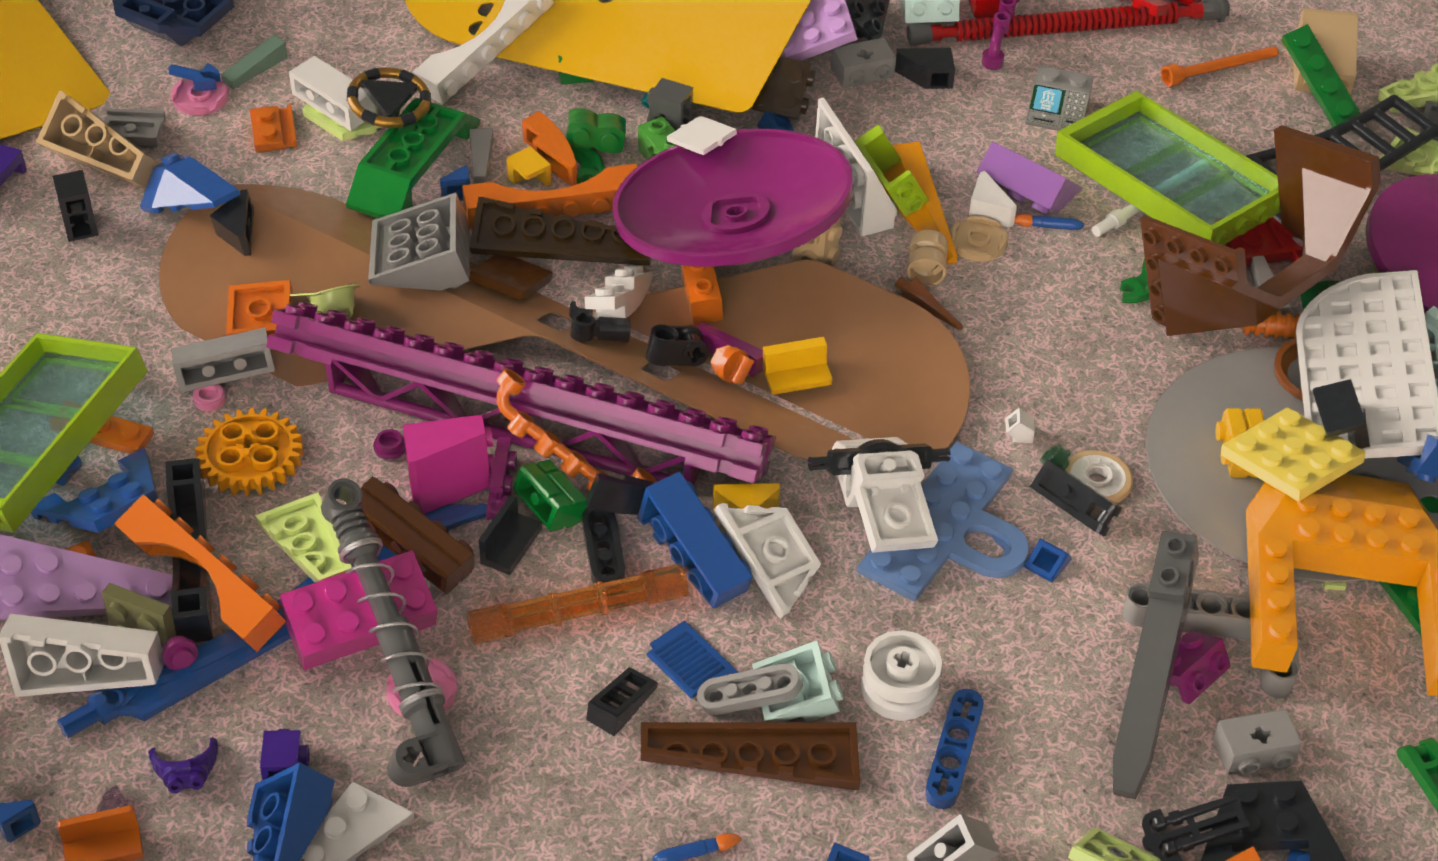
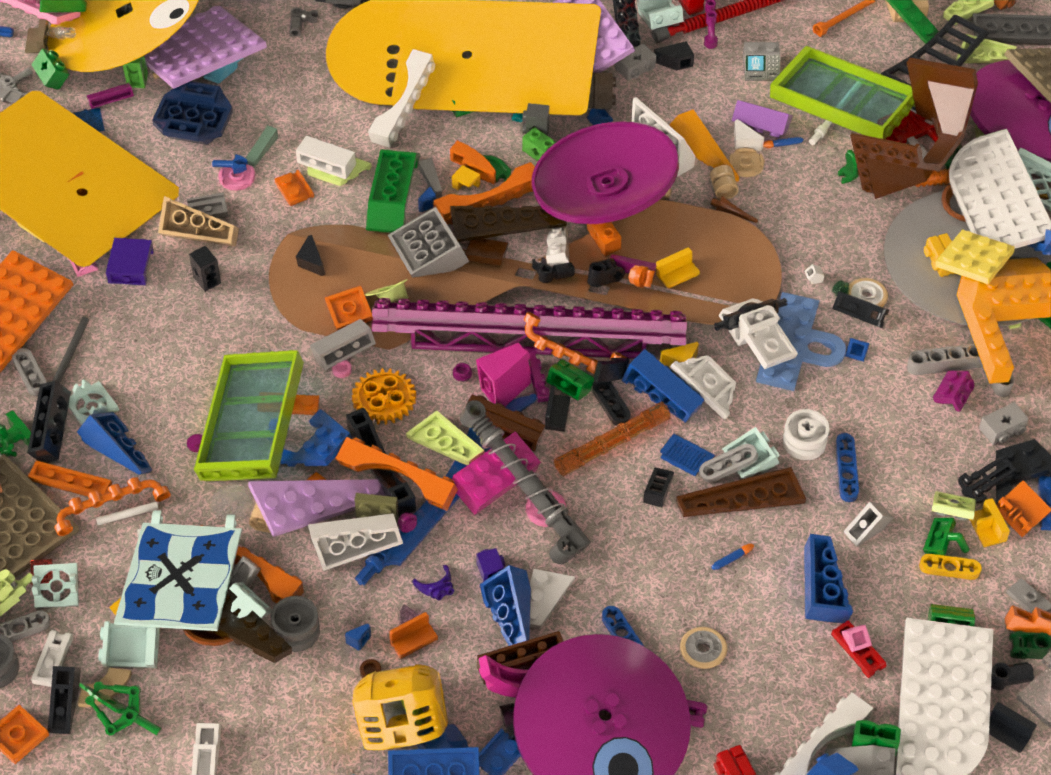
camera: 15 degrees left, 5 degrees up
blue wedge [140,152,241,214] -> none
piece [347,67,431,128] -> none
green brick [566,108,626,153] -> none
white piece [667,115,737,155] -> none
lime panel [854,124,929,217] -> none
dark grey piece [1113,531,1199,799] -> none
black panel [1312,379,1370,449] -> none

